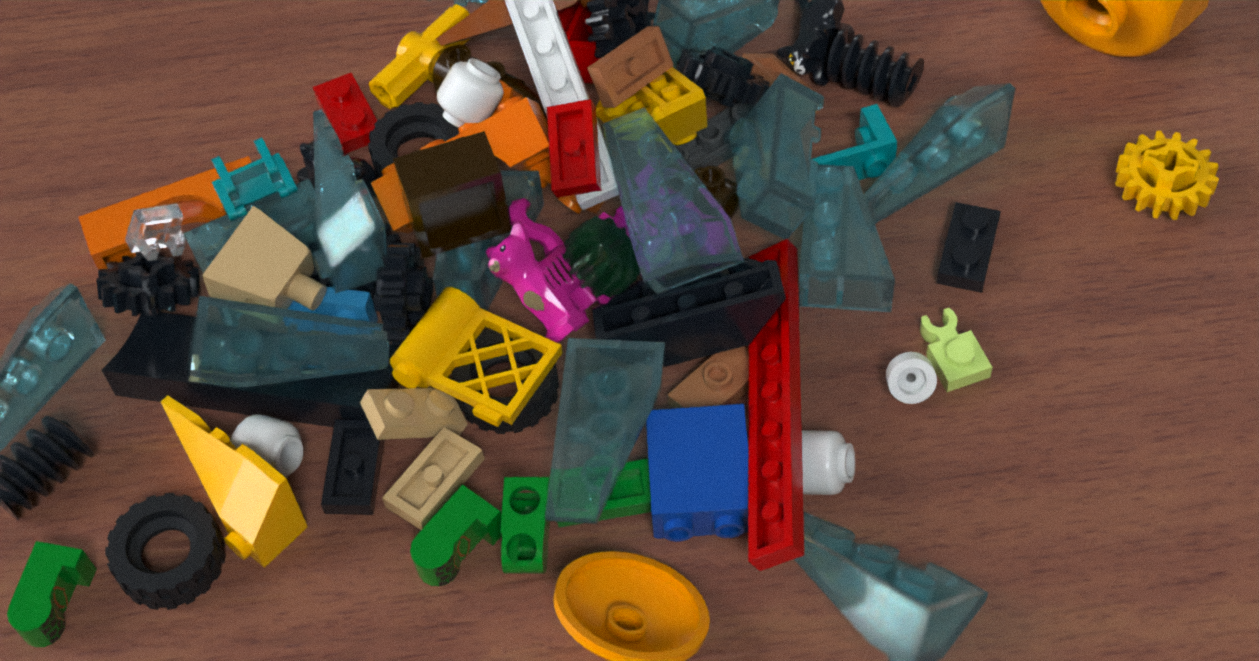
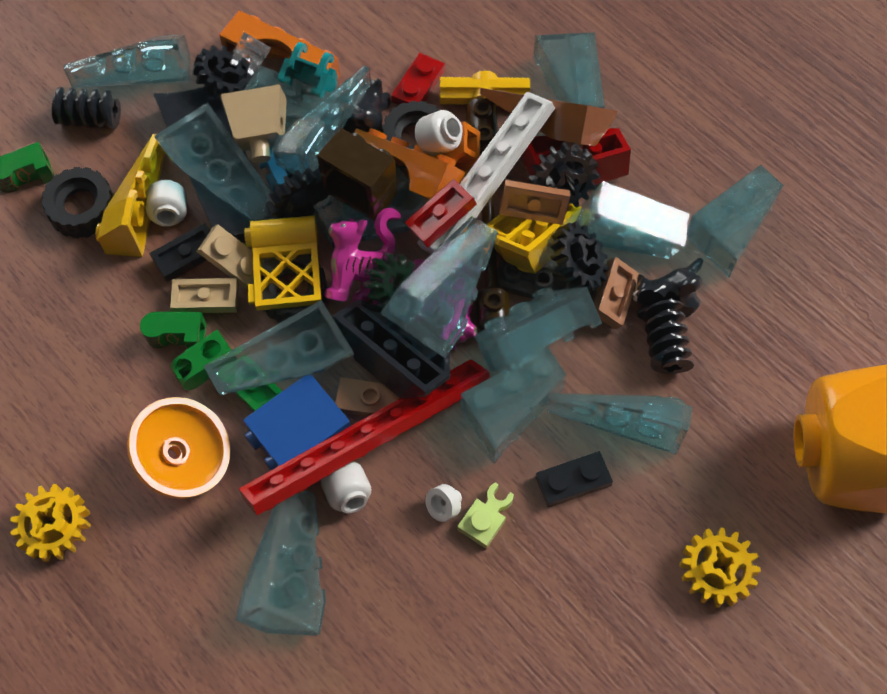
camera: 50 degrees right, 10 degrees up
teal bracket [809,104,898,193] -> none

